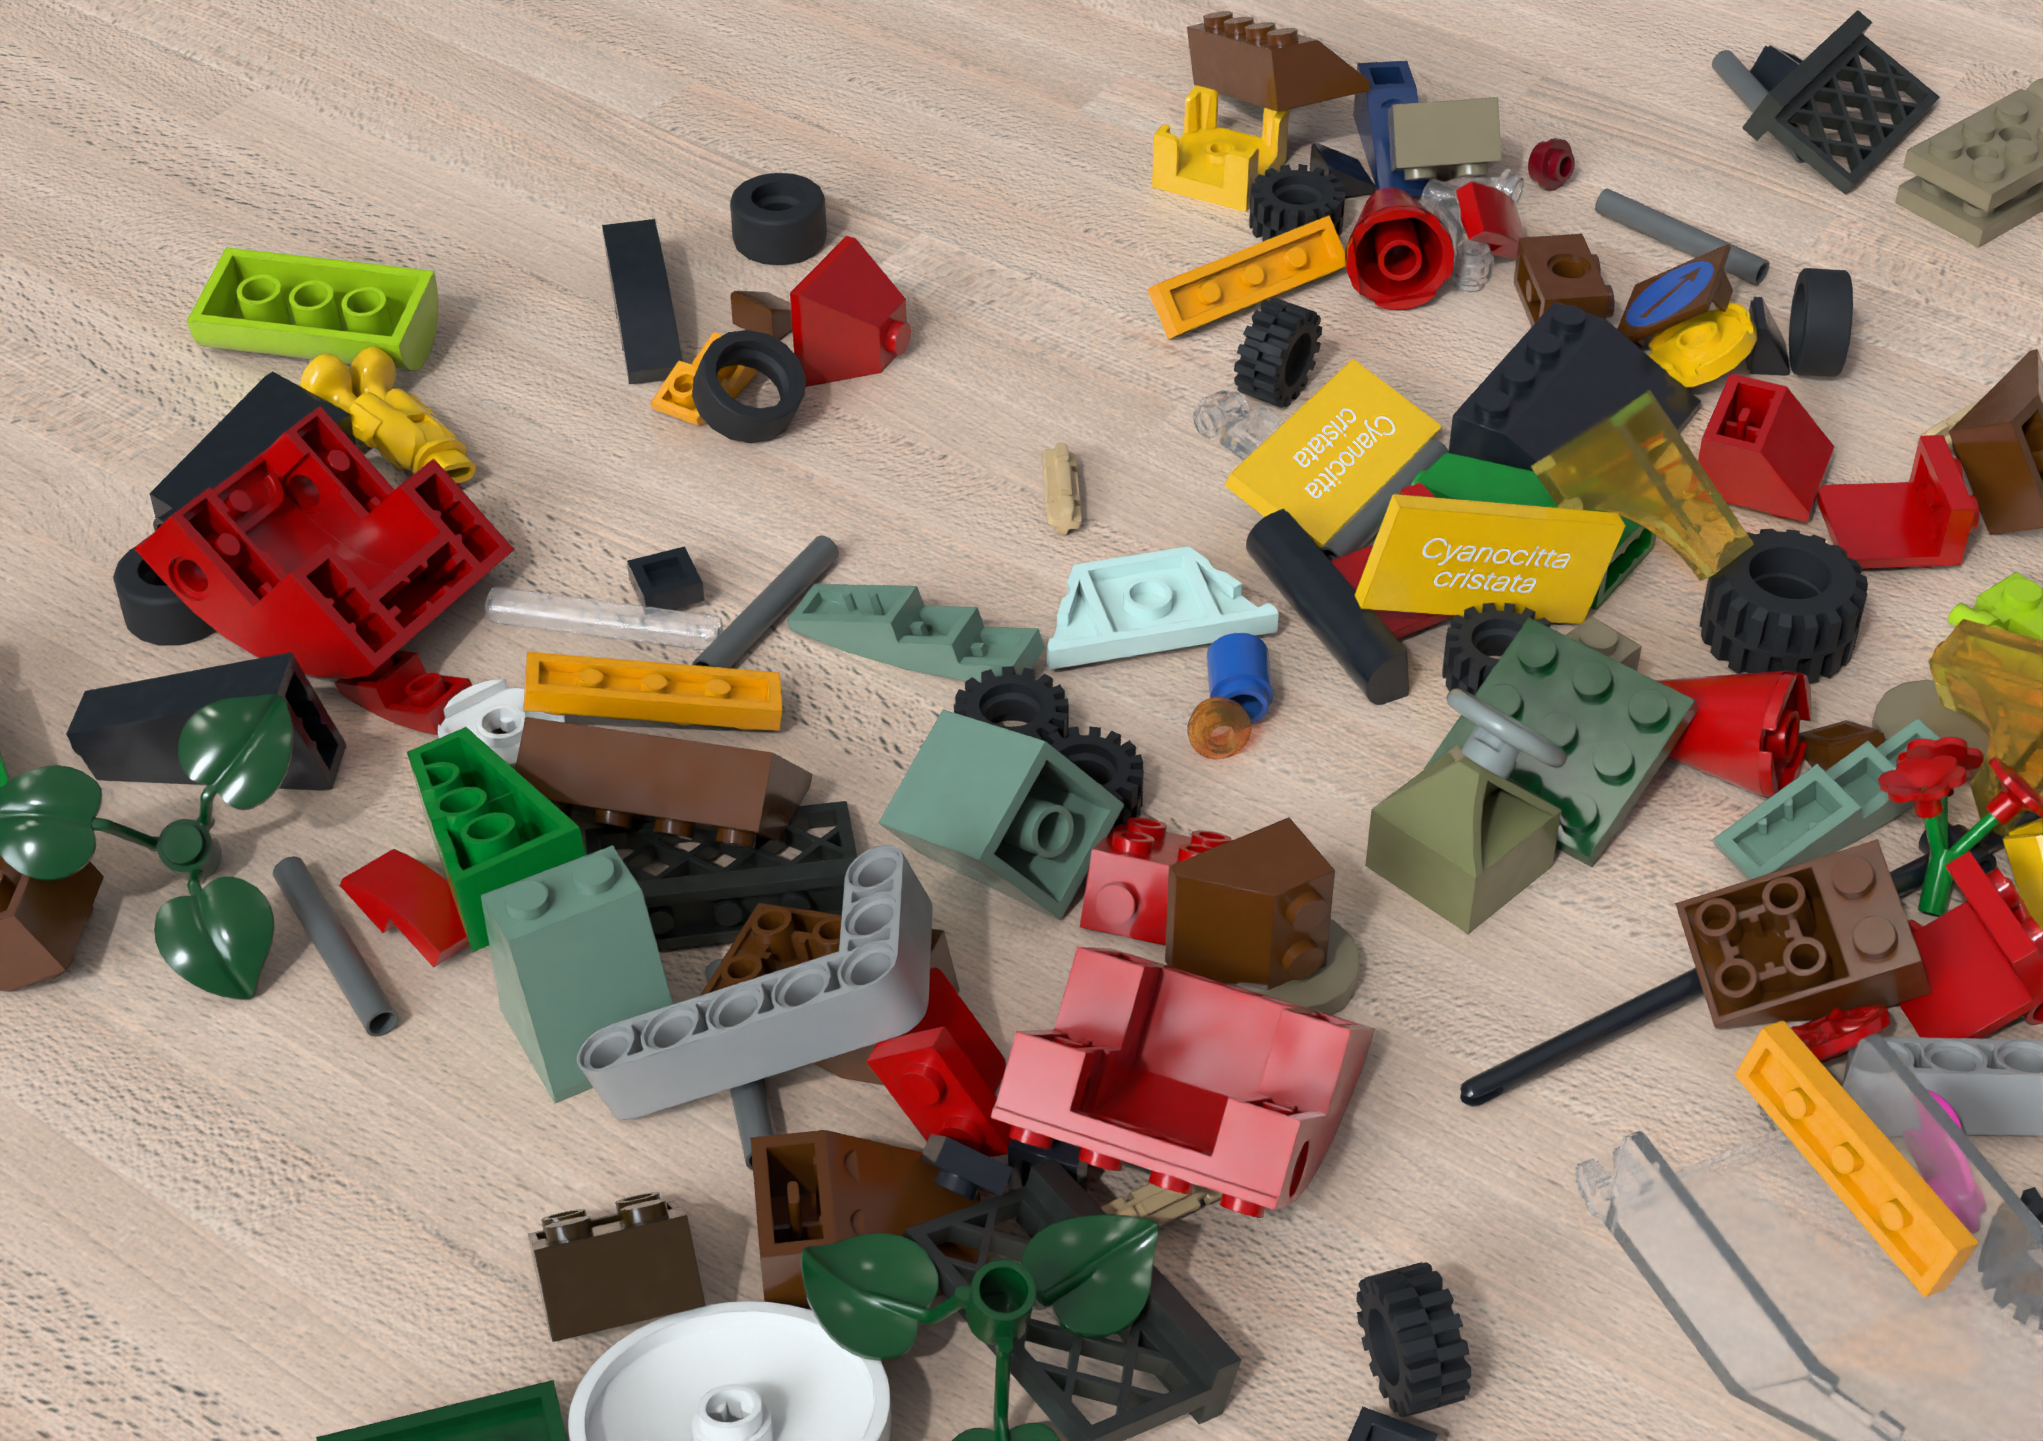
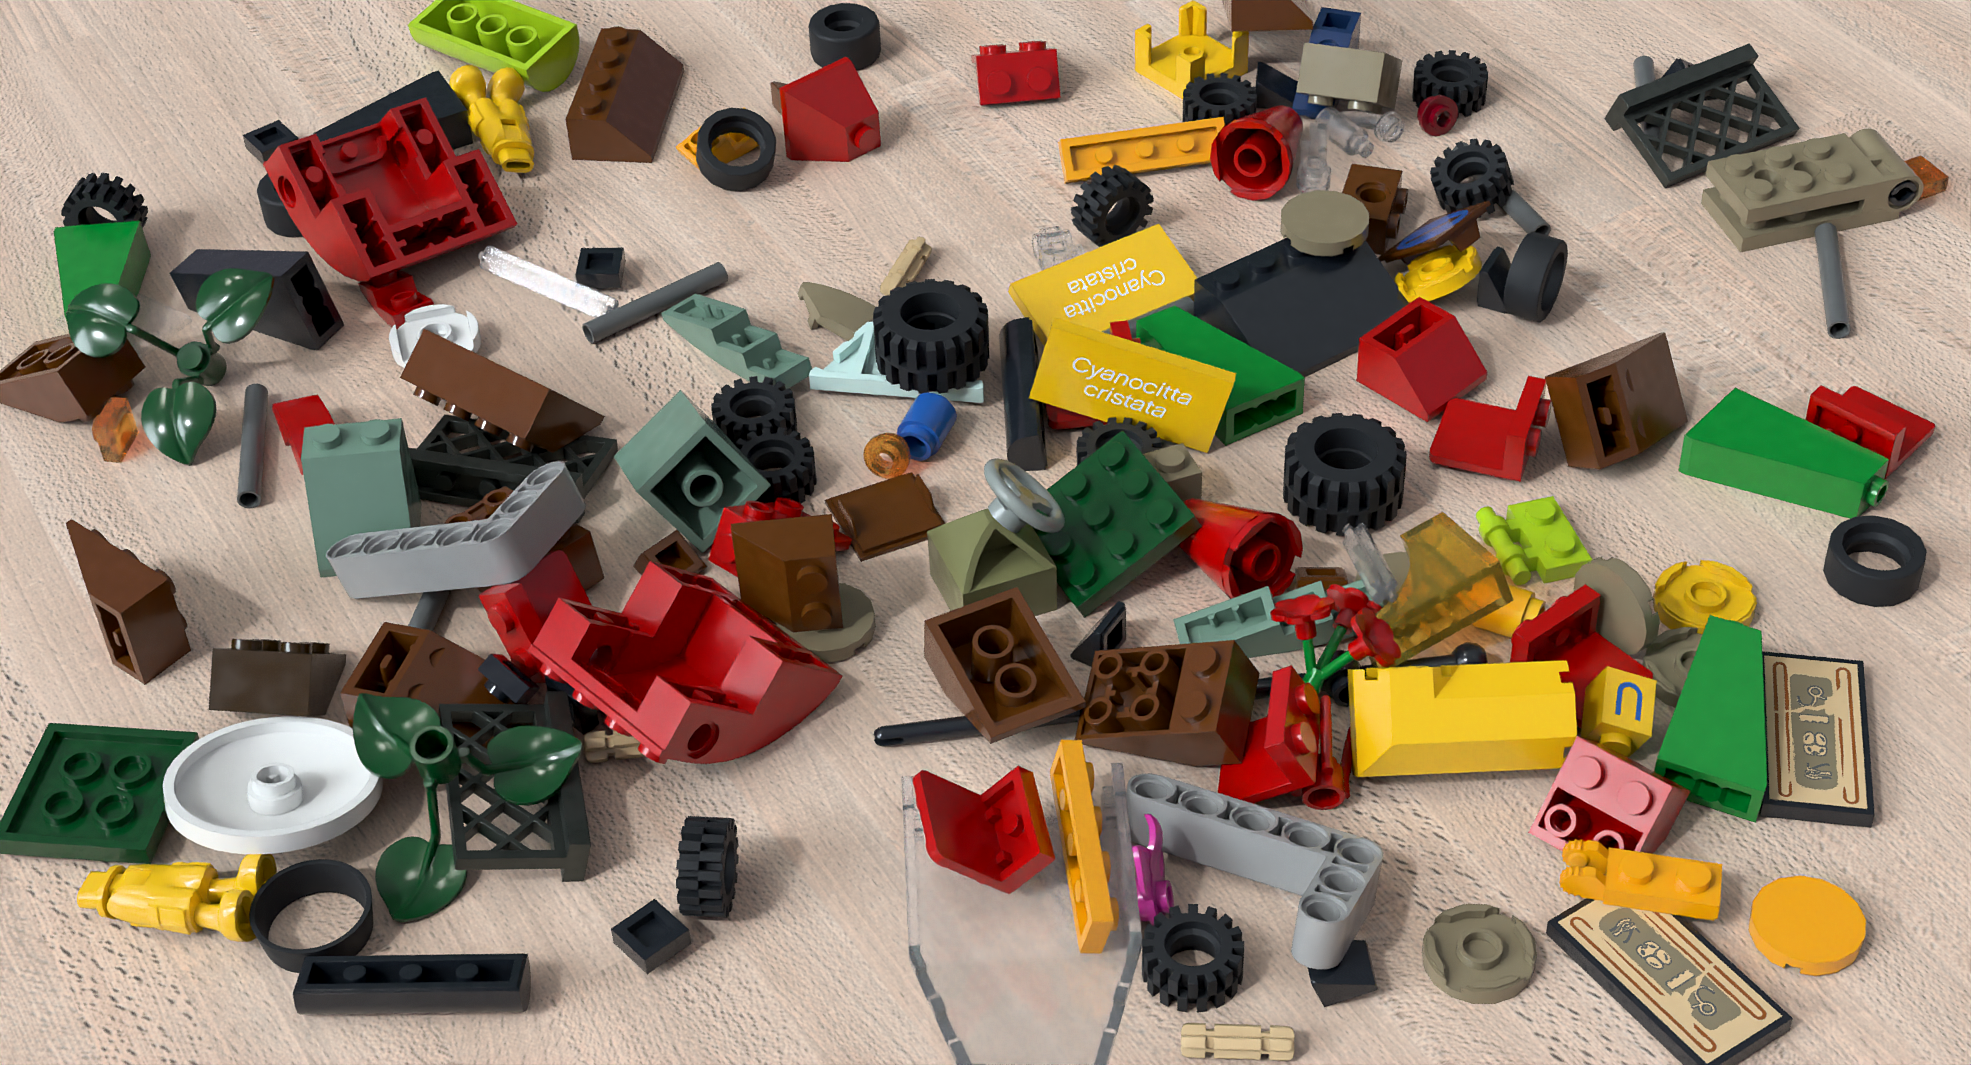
camera: 25 degrees right, 0 degrees up
green wedge [407,727,586,953] -> none
light orange plate [523,651,782,731] -> none
black slope [602,219,683,384] -> none
red slope [1456,181,1525,259] -> none
clear yellow arch [1531,390,1754,581] -> none
red wheel [1791,1004,1891,1063] -> none
none -> reddish brown slope [66,519,191,685]
none -> clear orange plate [92,397,139,463]
none -> black plate [243,120,299,164]
none -> reddish brown slope [565,26,684,163]
none -> reddish brown slope [633,530,707,575]
none -> dark tan slope [798,282,876,341]
none -> reddish brown piece [825,472,946,562]
none -> black tyre [873,279,990,394]
none -> red bracket [913,766,1056,895]
none -> reddish brown slope [924,587,1086,744]
none -> red bracket [971,40,1061,105]
none -> black slope [1070,601,1126,667]
none -> dark tan tile [1280,190,1369,256]
none -> clear axle [1342,523,1399,605]
none -> black tyre [1412,50,1488,118]
none -> black tyre [1430,139,1514,218]

